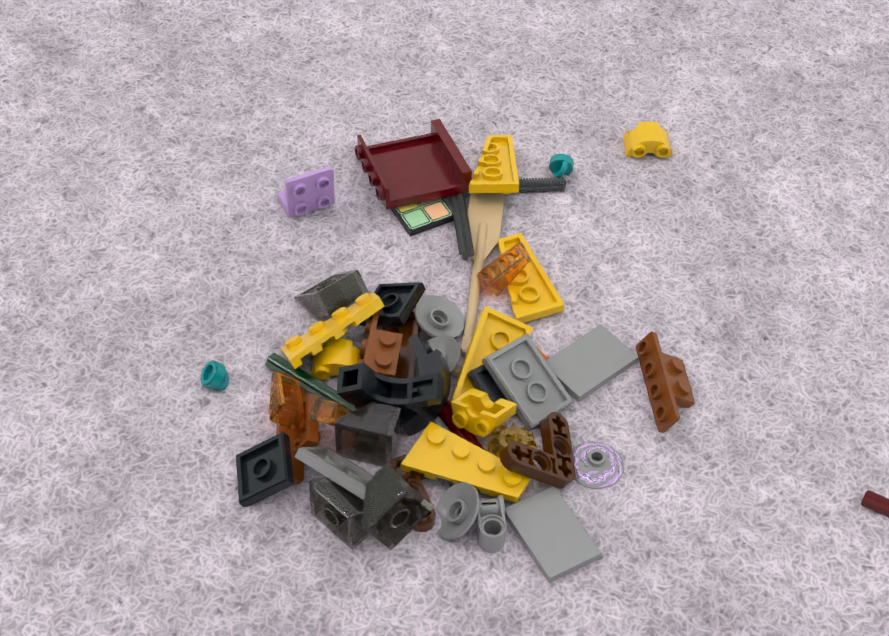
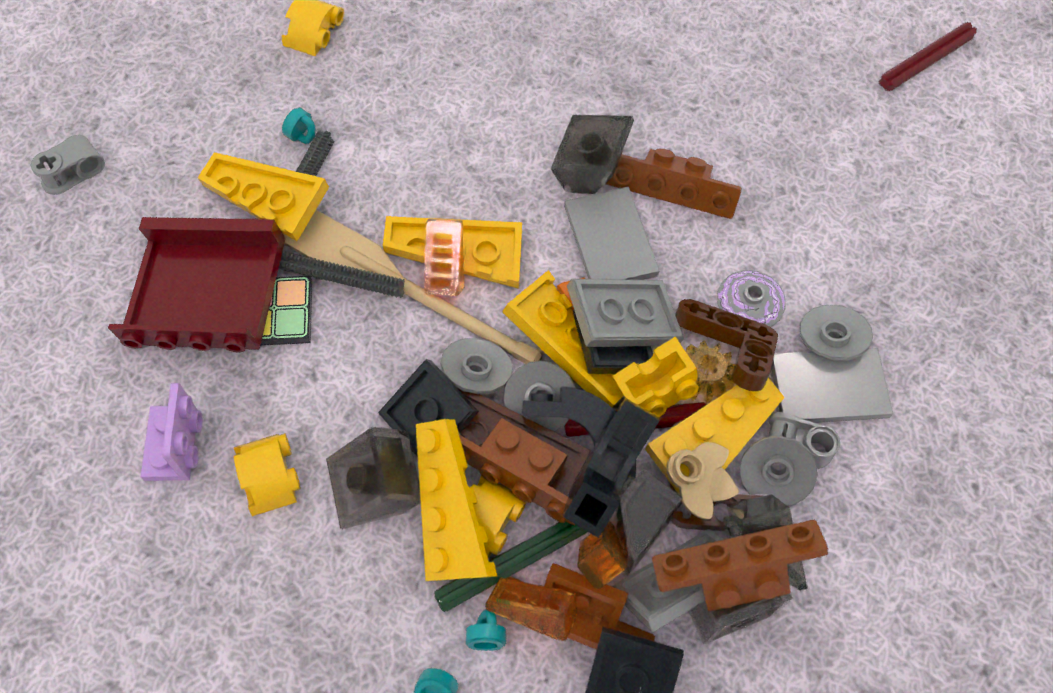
camera: 65 degrees left, 15 degrees up
none -> light grey piece [31,135,105,195]
none -> yellow cylinder [233,433,301,516]
none -> teal tile [465,609,506,651]
none -> clear smoke slope [551,115,634,194]
none -> dark orange bracket [652,520,828,612]
none -> tan plate [667,442,739,520]
none -> light grey dish [800,305,873,360]

